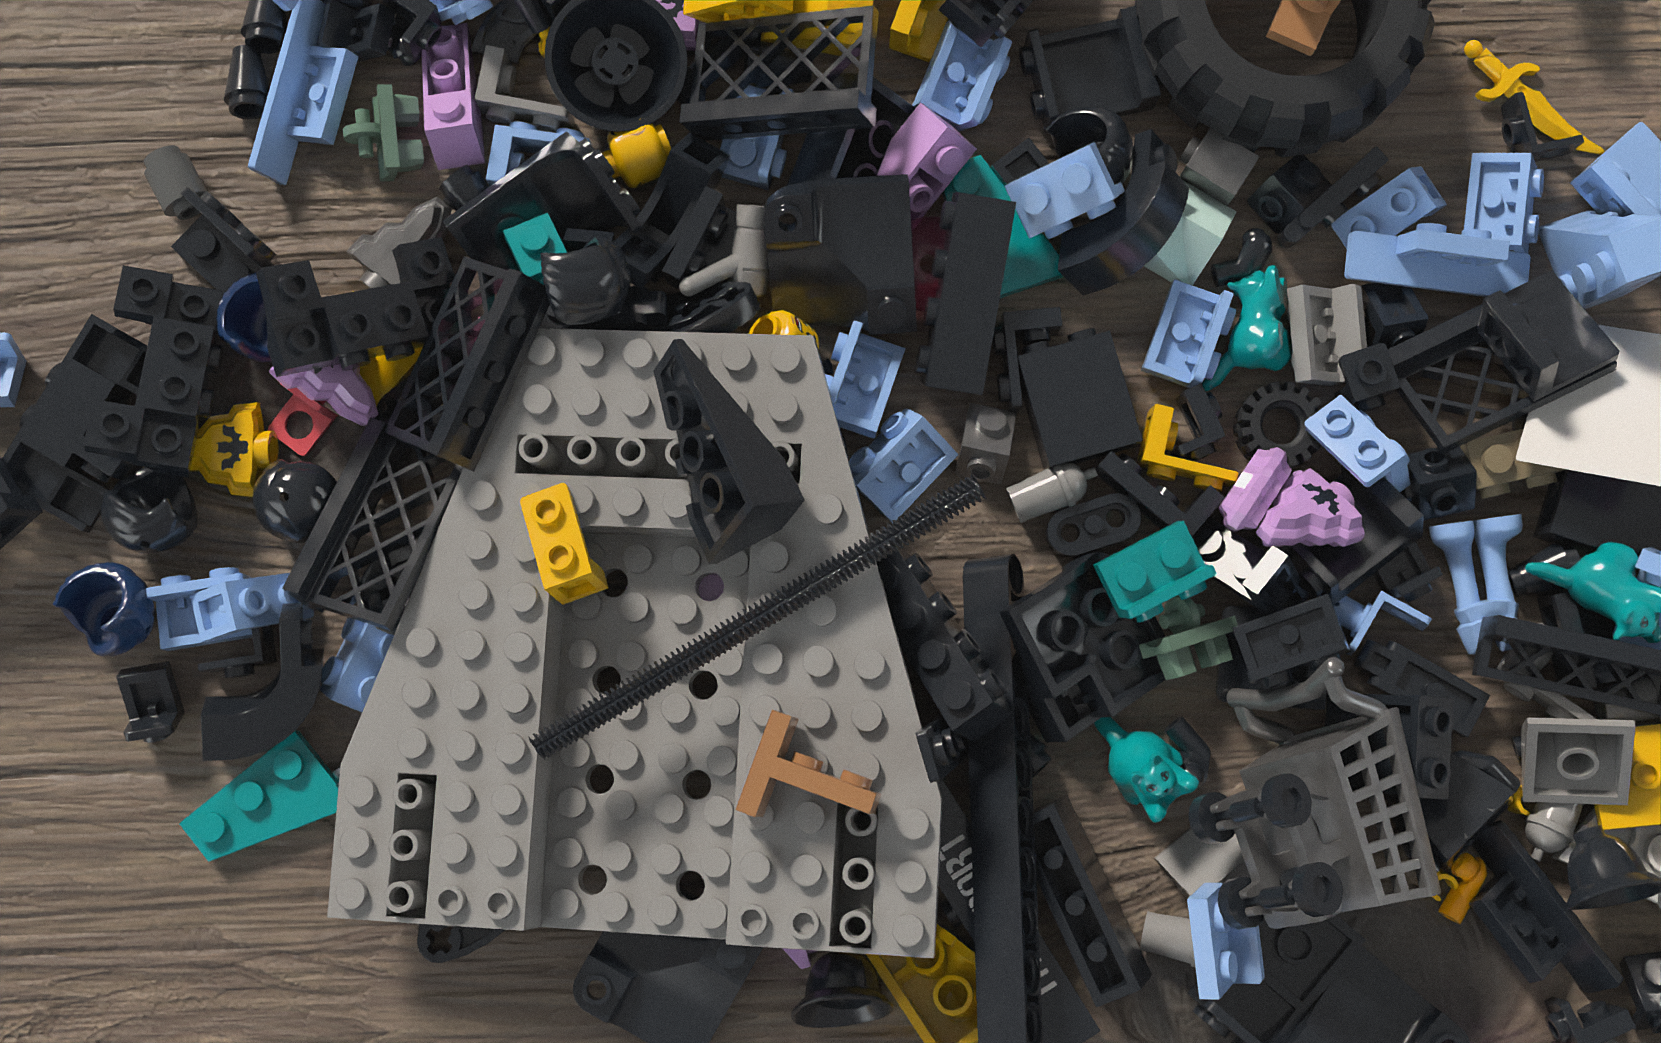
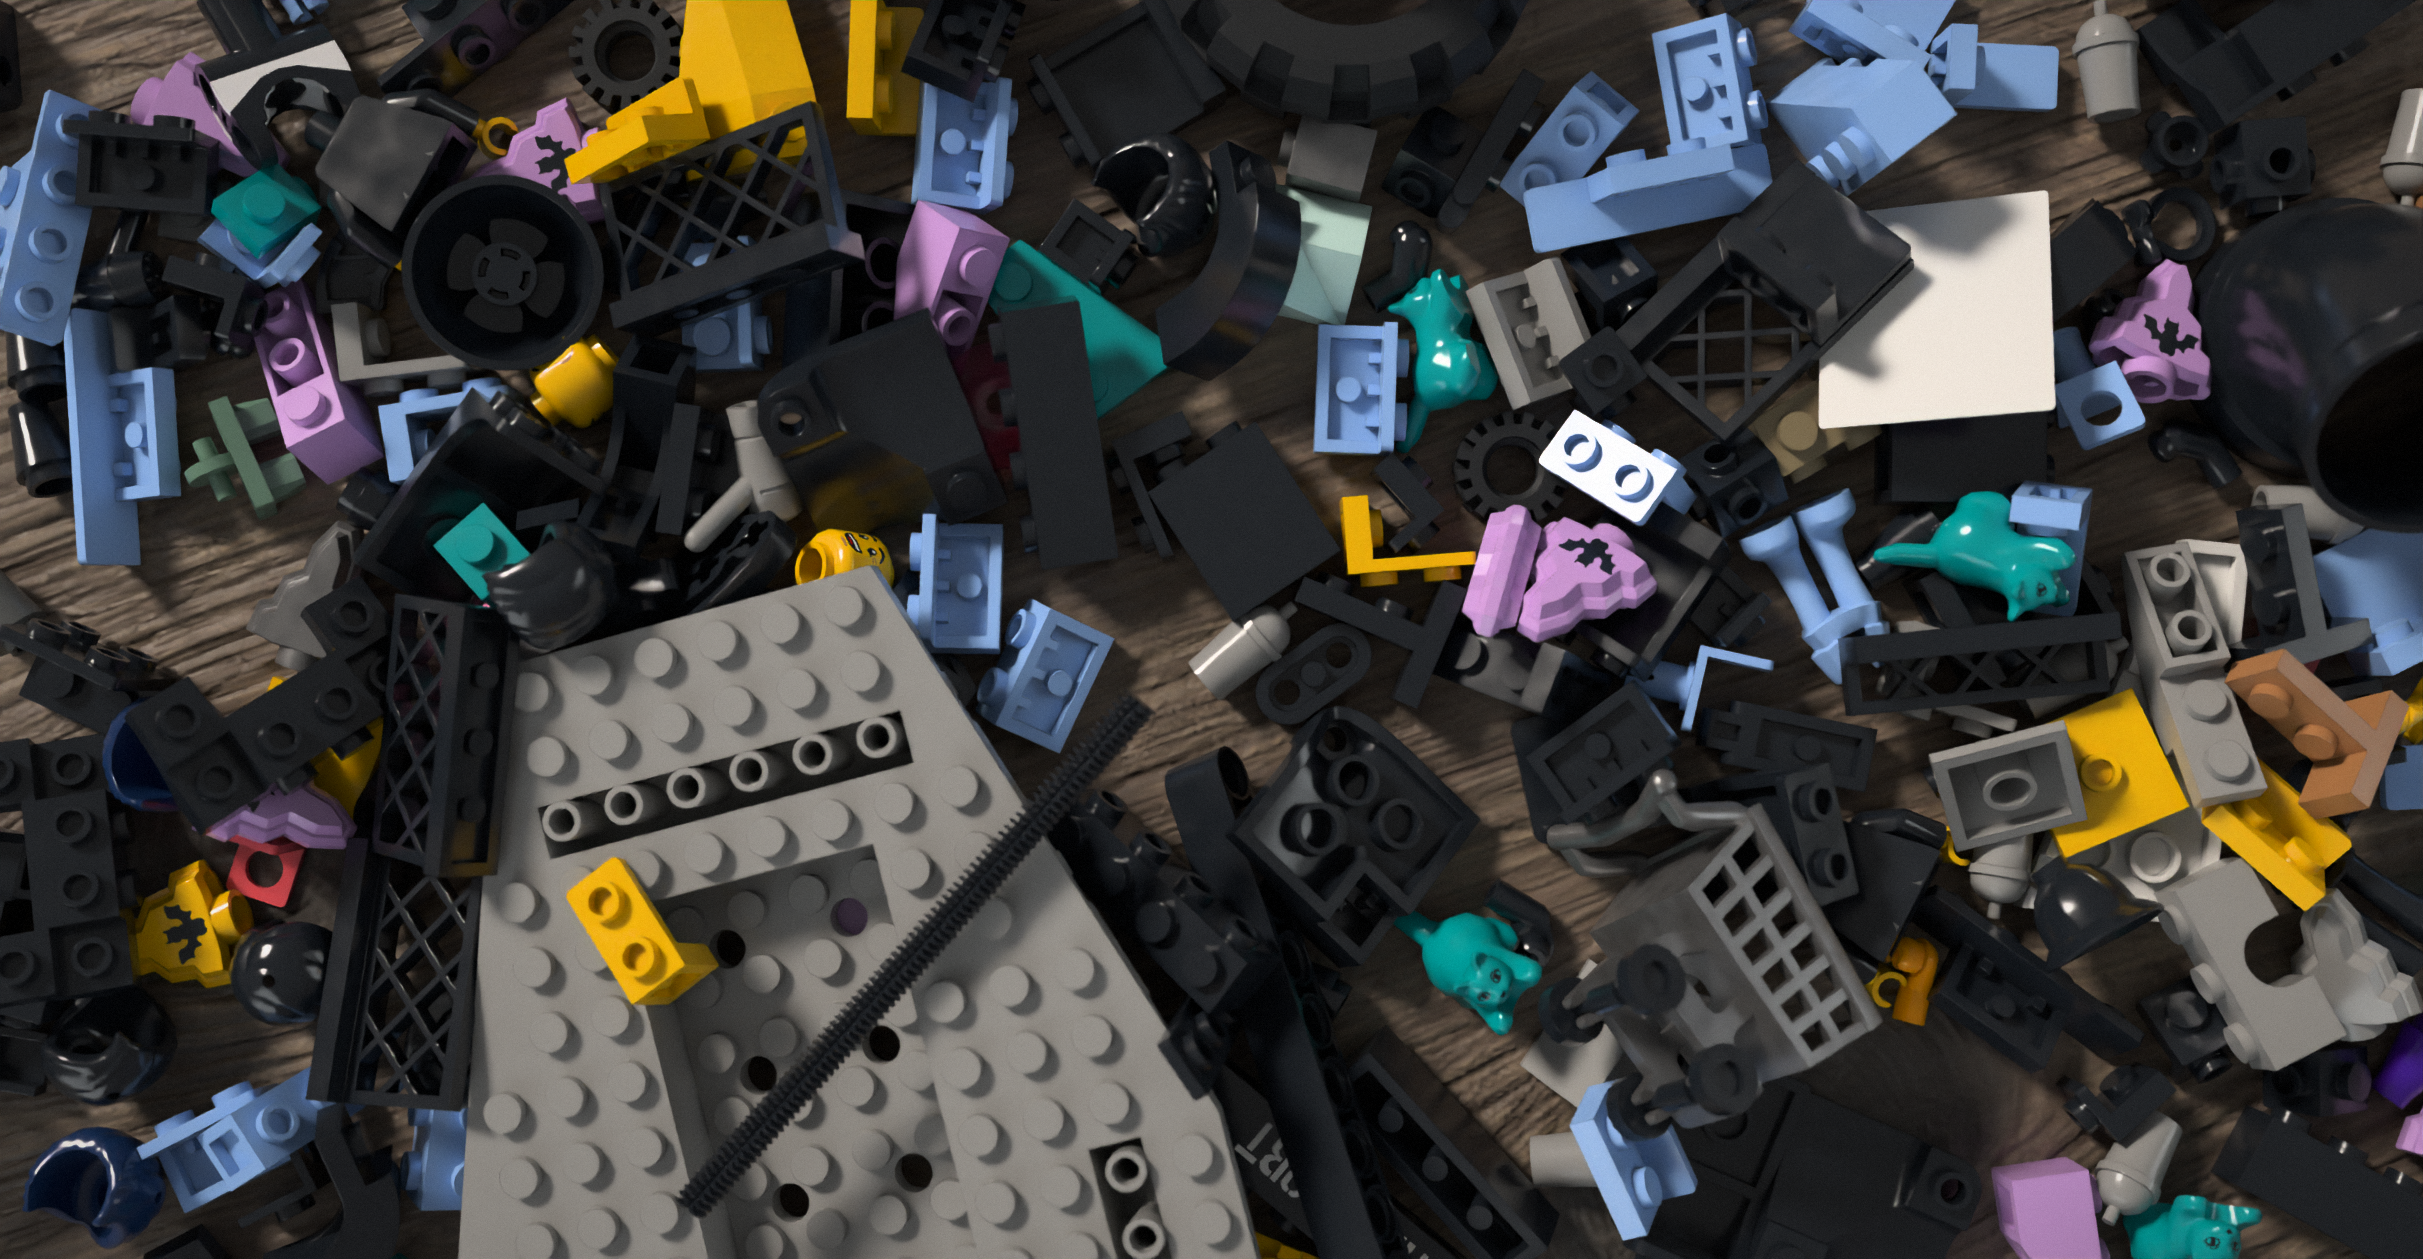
camera: 15 degrees left, 5 degrees up
black wedge [653,339,805,565] -> none
medium nougat bracket [735,709,882,817] -> none
flat silver bracket [955,403,1017,484] -> none
light blue bracket [1005,142,1125,239] -> none
teal bracket [1093,521,1217,622] -> none
sand green hips [1139,595,1238,680] -> none

